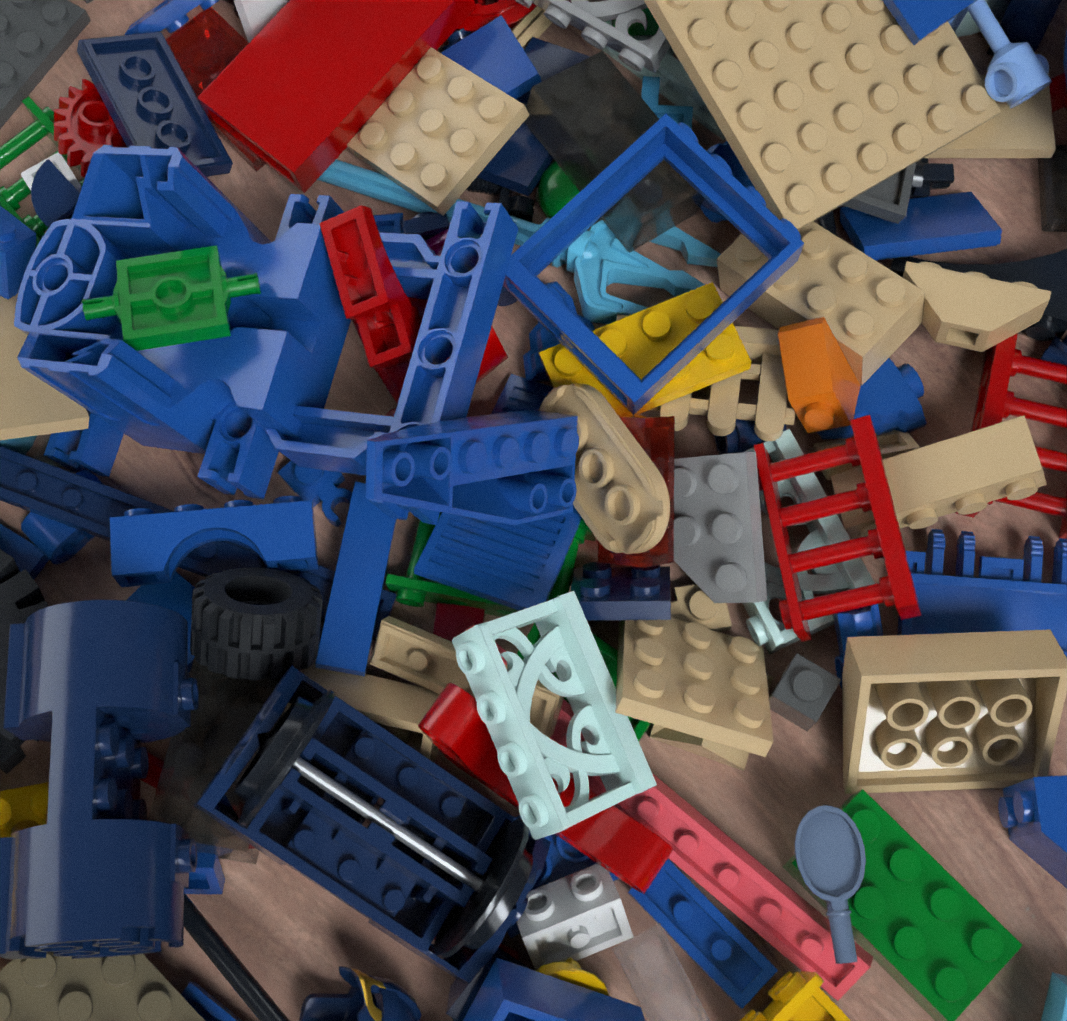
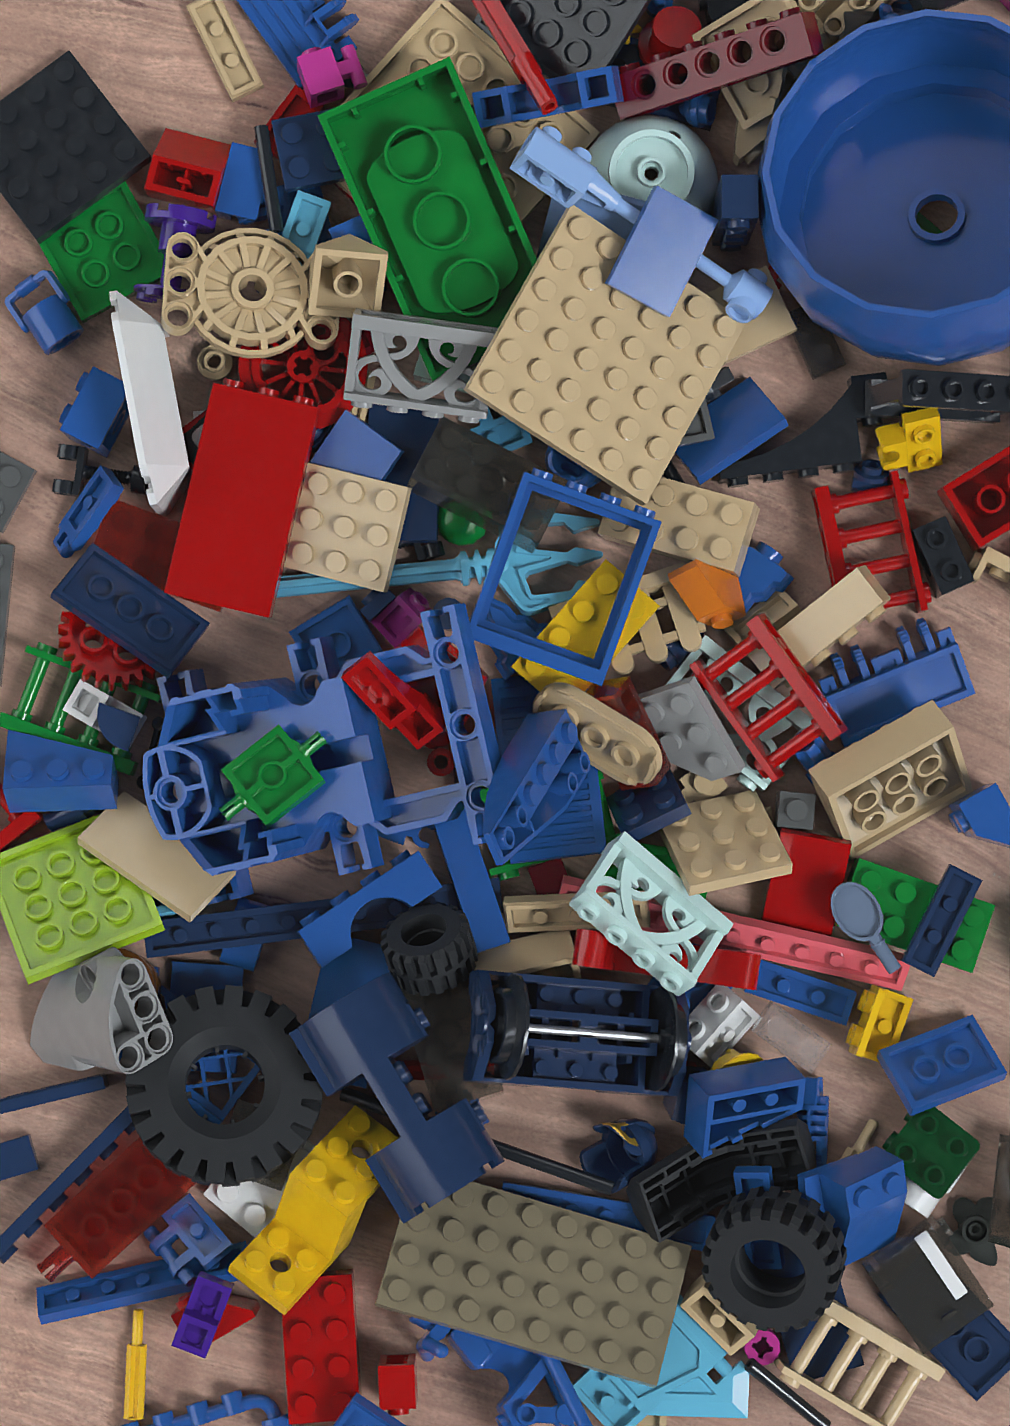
camera: 35 degrees left, 15 degrees up
tan slope [903,261,1052,352] -> none
none -> red tile [761,828,852,936]
none -> dark blue tile [900,864,983,977]

